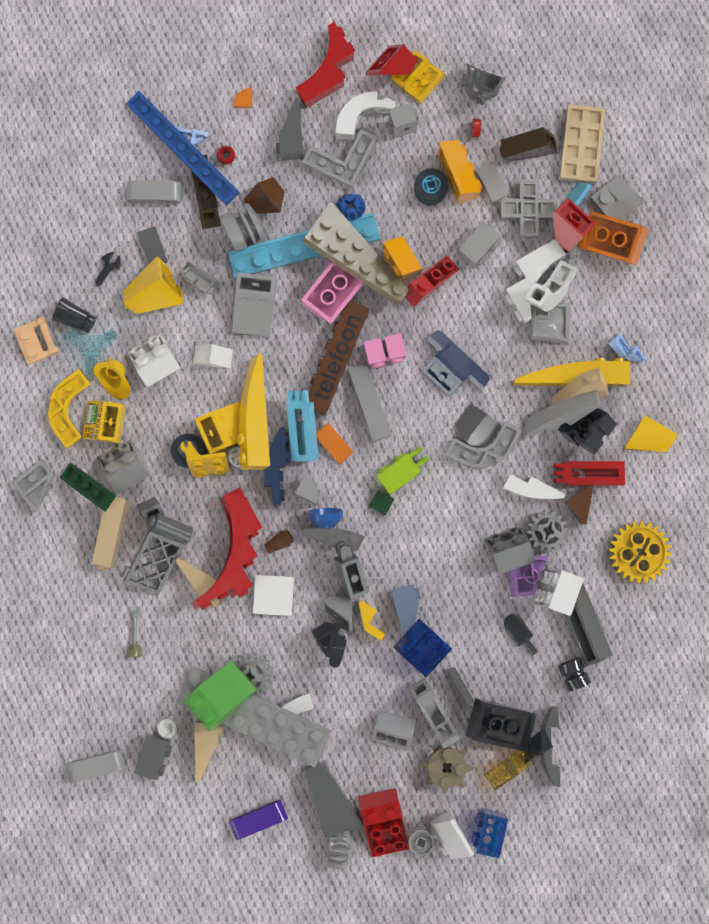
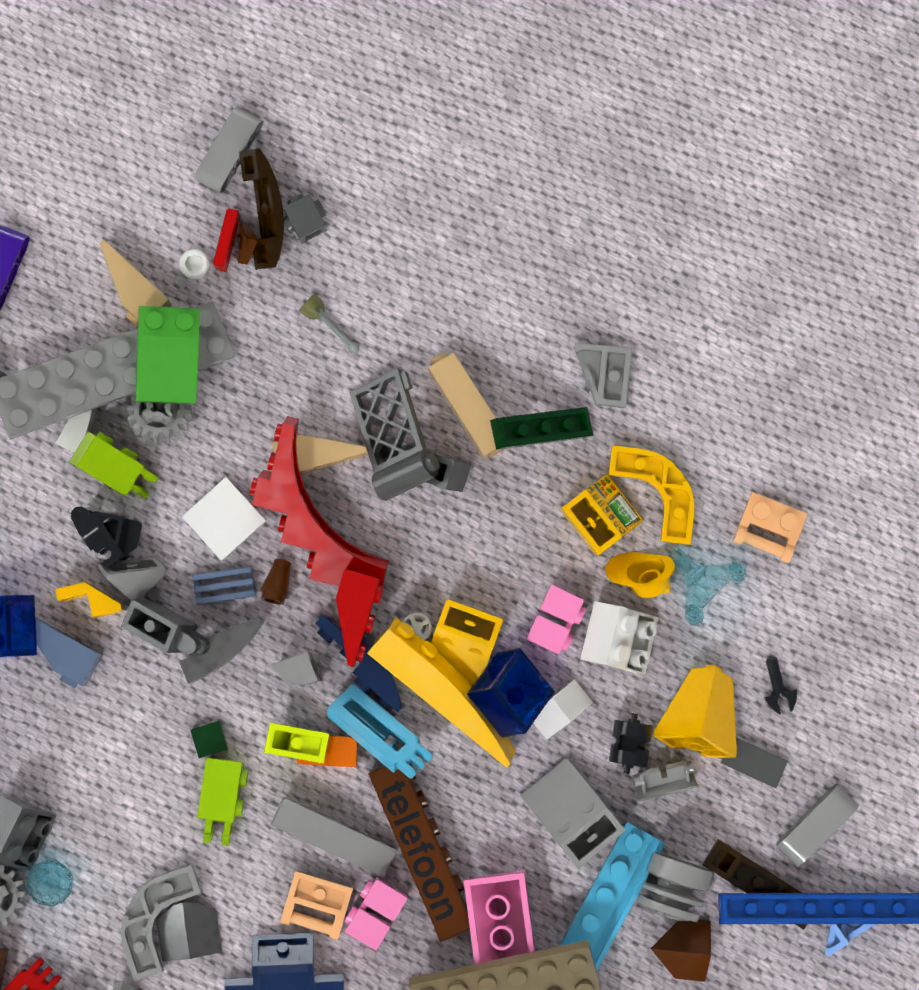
camera: 130 degrees right, 0 degrees up
black plant [52,297,97,333] -> none
light grey slope [98,439,150,494] -> none
dark grey brick [134,733,172,780] -> none
yellow plate [171,434,230,477] -> none
red plate [217,146,236,165] -> none
blue piece [308,508,343,528] -> none
white slope [502,474,566,500] -> none
none -> clear light blue hair [26,860,73,907]
none -> lime hinge [69,431,159,499]
none -> sand blue tile [192,566,256,605]
none -> red tile [213,208,241,273]
none -> reddish brown tile [235,223,258,265]
none -> dark brown slope [239,148,284,270]
none -> neon yellow slope [264,723,329,764]
none -> light nougat plate [280,870,353,940]
none -> dark grey brick [283,194,327,244]
none -> red slope [336,569,384,667]
none -> clear blue piece [467,648,555,738]
none -> bright pink piece [526,585,587,655]
none -> black wheel [609,713,653,774]

